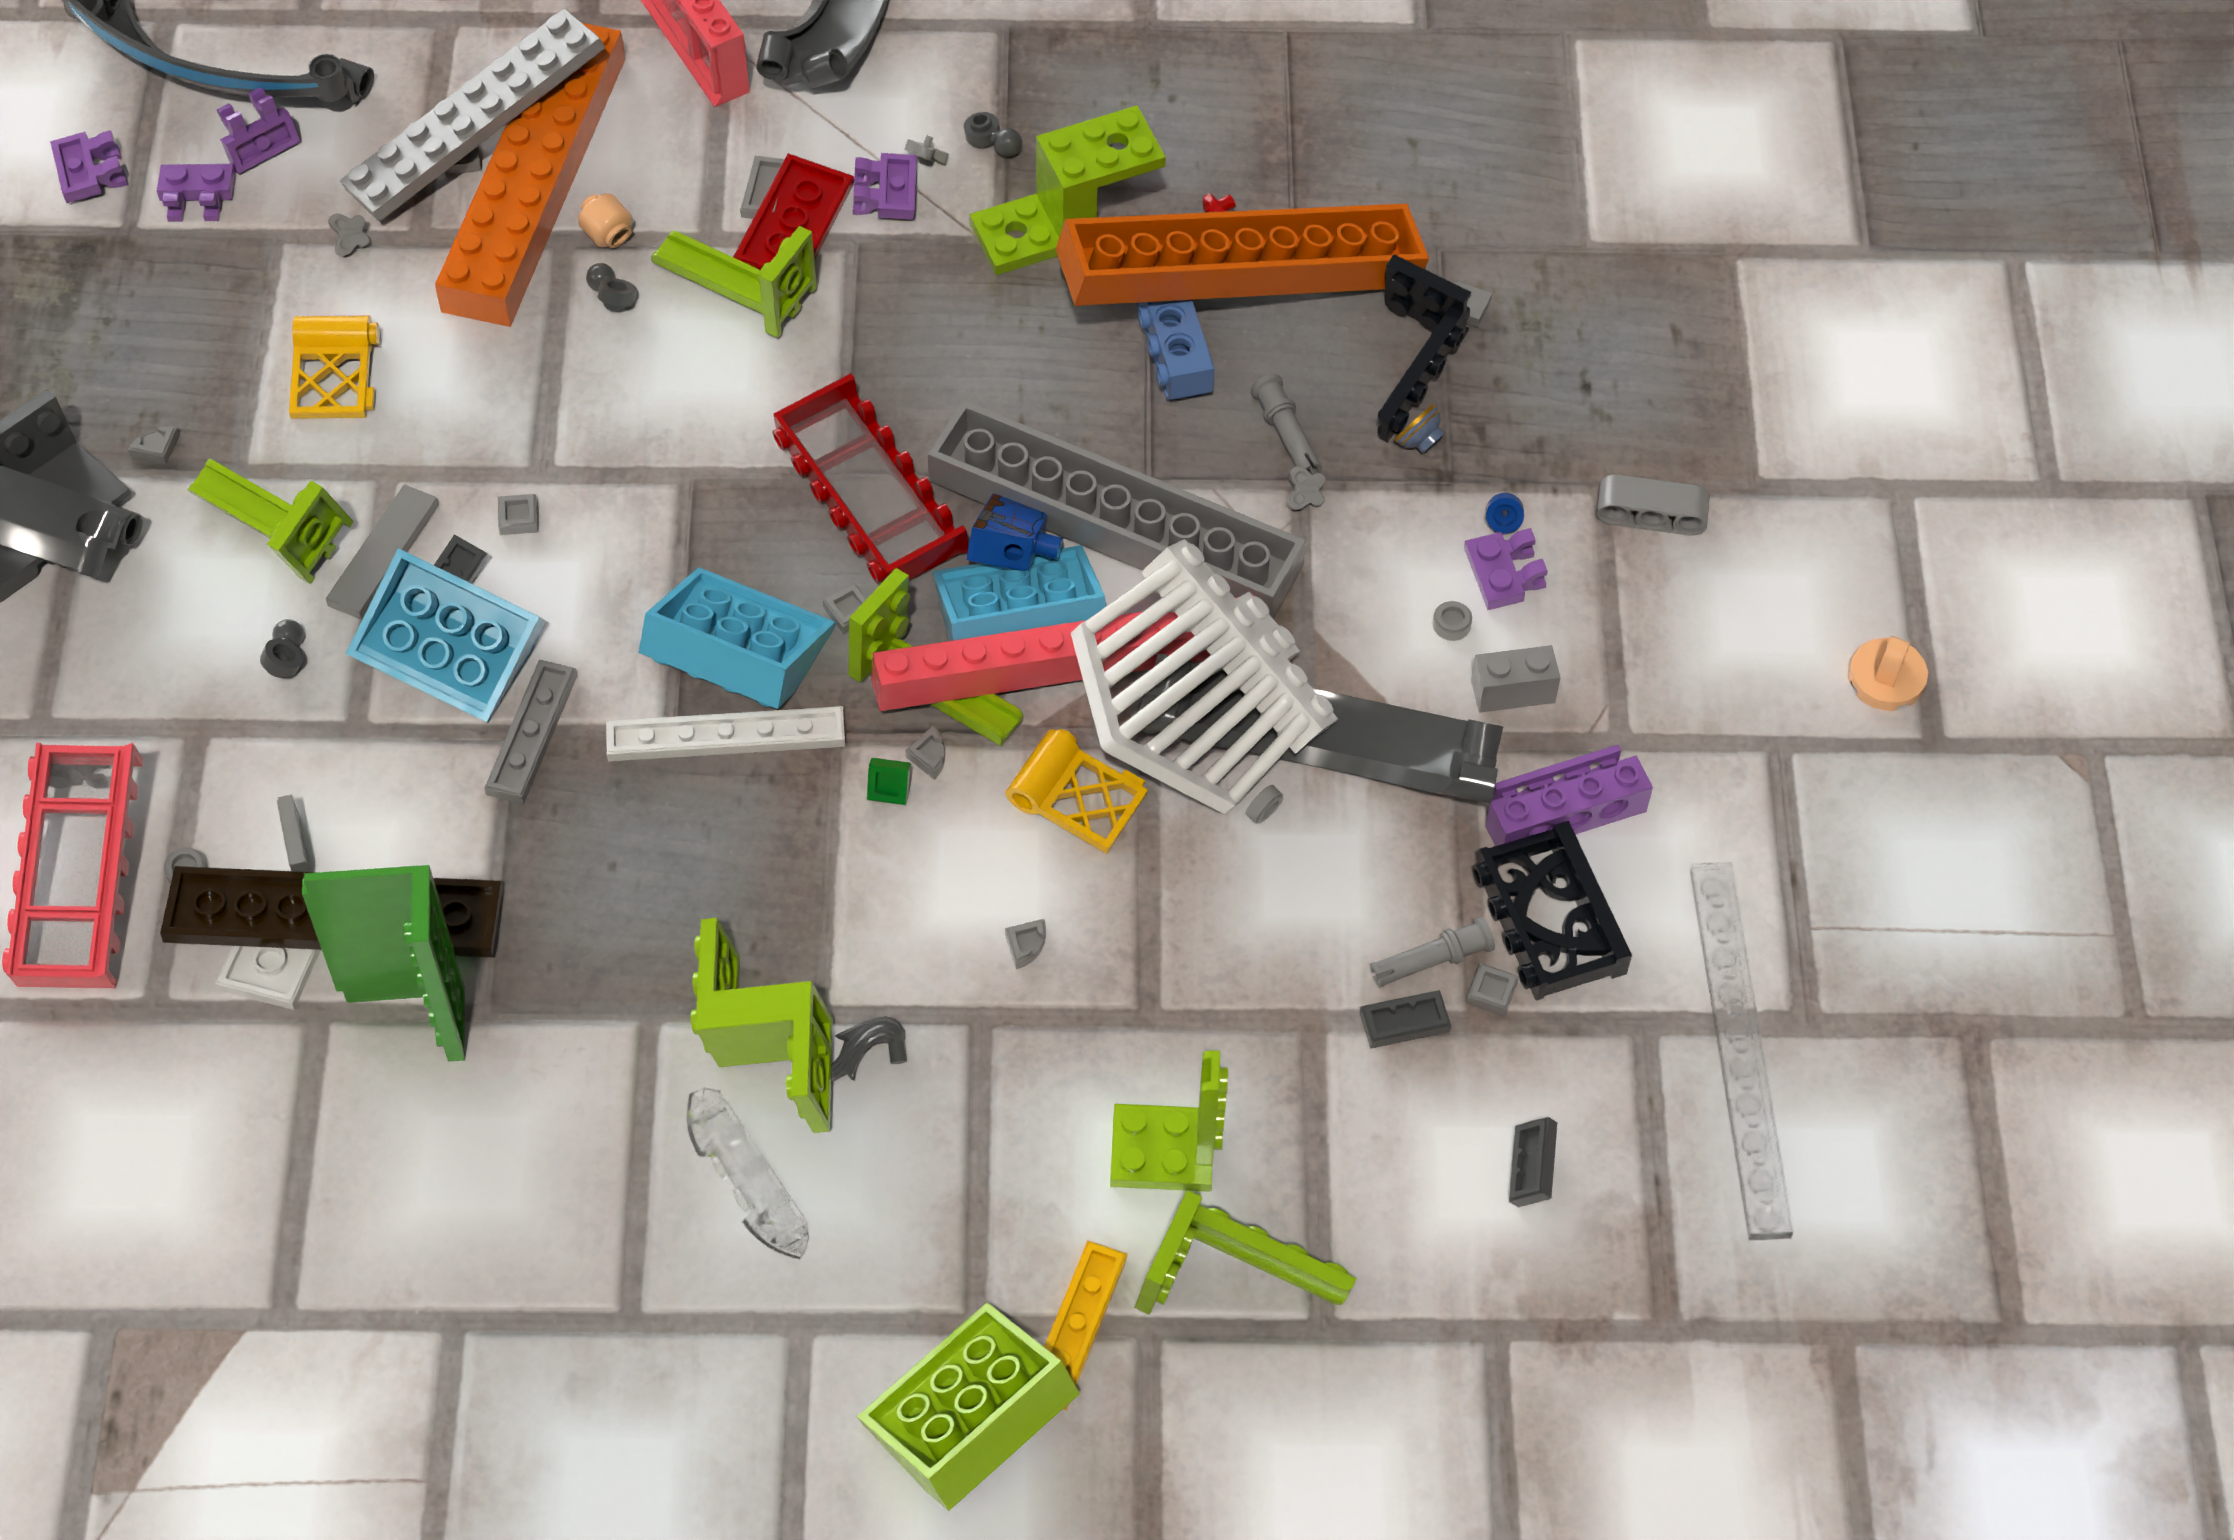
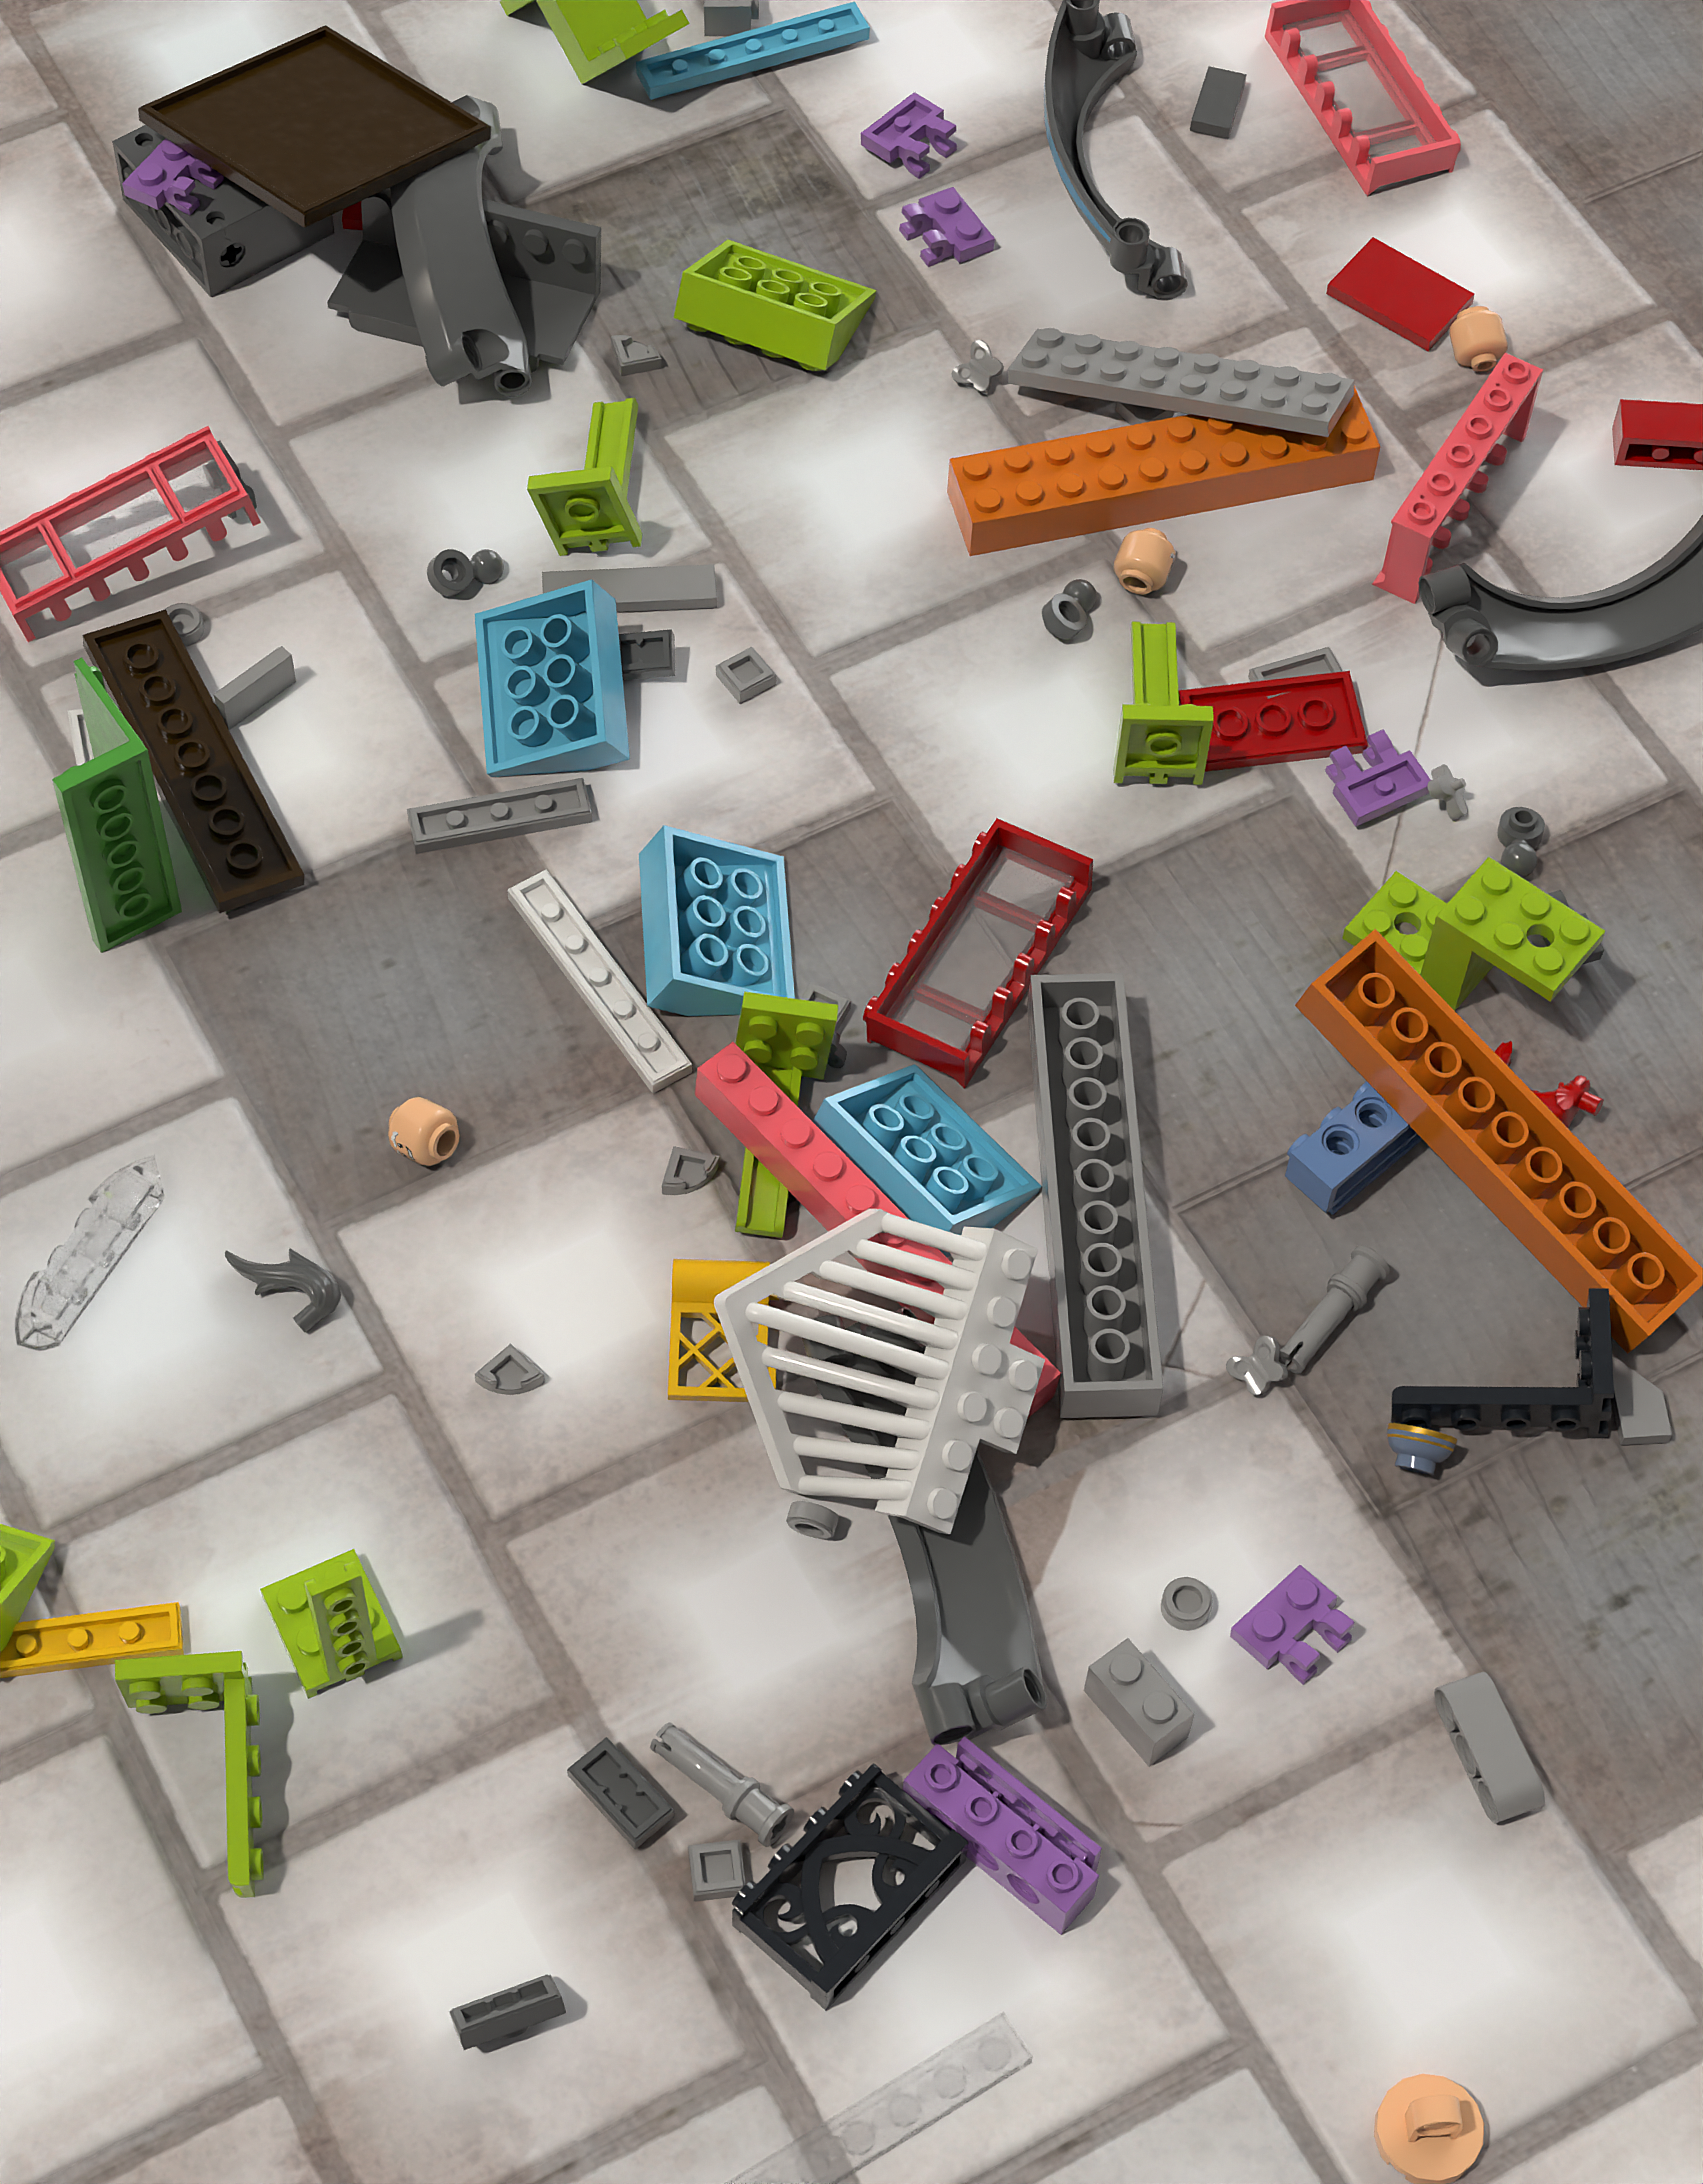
camera: 60 degrees right, 0 degrees up
medium lavender plate [217,88,301,174] -> none
yellow piece [289,315,380,419] -> none
lime bracket [691,918,833,1133] -> none
green tile [867,758,911,805] -> none
blue torso [966,493,1063,571] -> none
blue tile [1486,493,1524,534] -> none
none -> light nougat head [388,1097,460,1166]
none -> lime slope [673,240,877,371]

